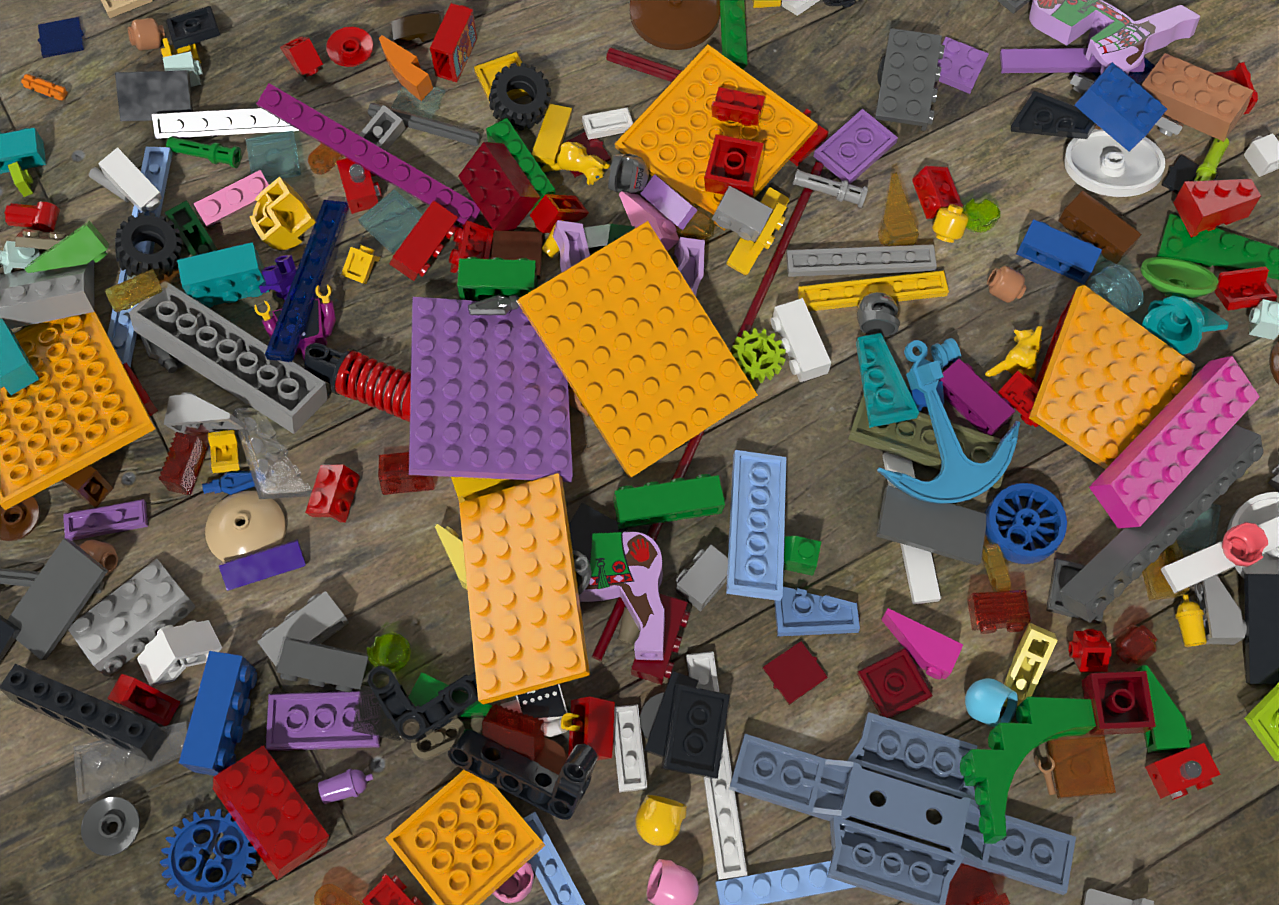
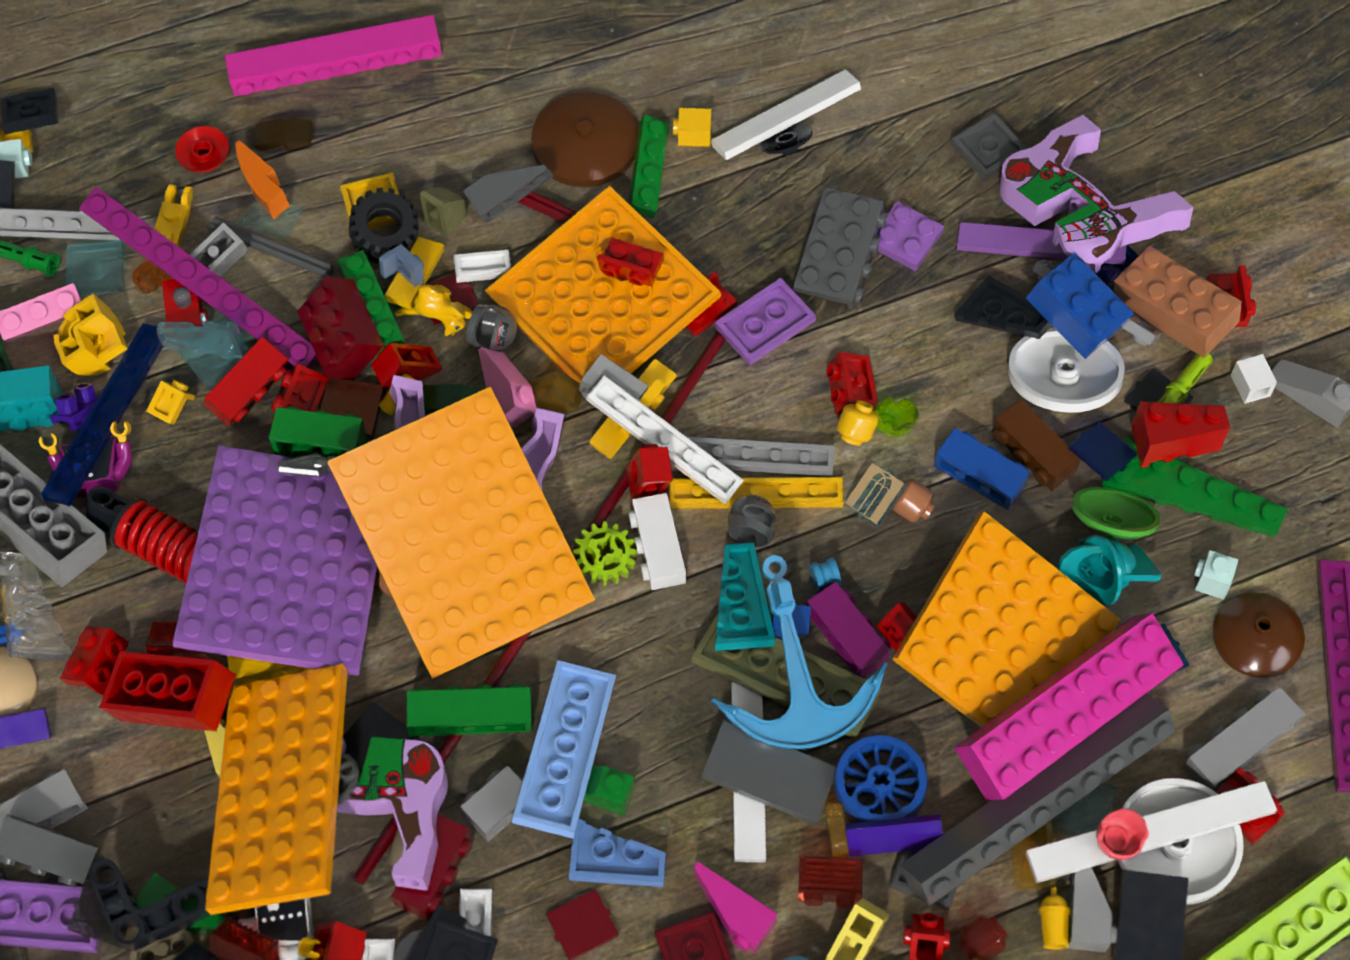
camera: 10 degrees right, 5 degrees down
red slope [280,36,323,77] -> none
clear neon green hair [366,633,411,673] -> none
red brick [430,3,477,82] -> none
medium lavender tile [640,174,697,230] -> none
red brick [704,134,764,198] -> none
light grey pin [793,169,868,208] -> none
clear yellow slope [878,172,919,246] -> none
yellow animal [985,326,1042,379] -> none
clear light blue wheel [1088,264,1144,316] -> none
red bracket [1214,267,1277,310] -> none
none -> red brick [99,651,236,732]
none -> yellow hinge [154,184,194,247]
none -> clear light blue wing [156,321,246,360]
none -> sand blue bracket [379,244,424,287]
none -> olive slope [420,187,467,237]
none -> dark grey slope [463,164,554,223]
none -> white tile [586,375,744,504]
none -> red brick [626,444,673,499]
none -> piece [844,462,908,527]
none -> dark purple tile [846,814,943,856]
none -> clear blue piece [1068,422,1137,481]

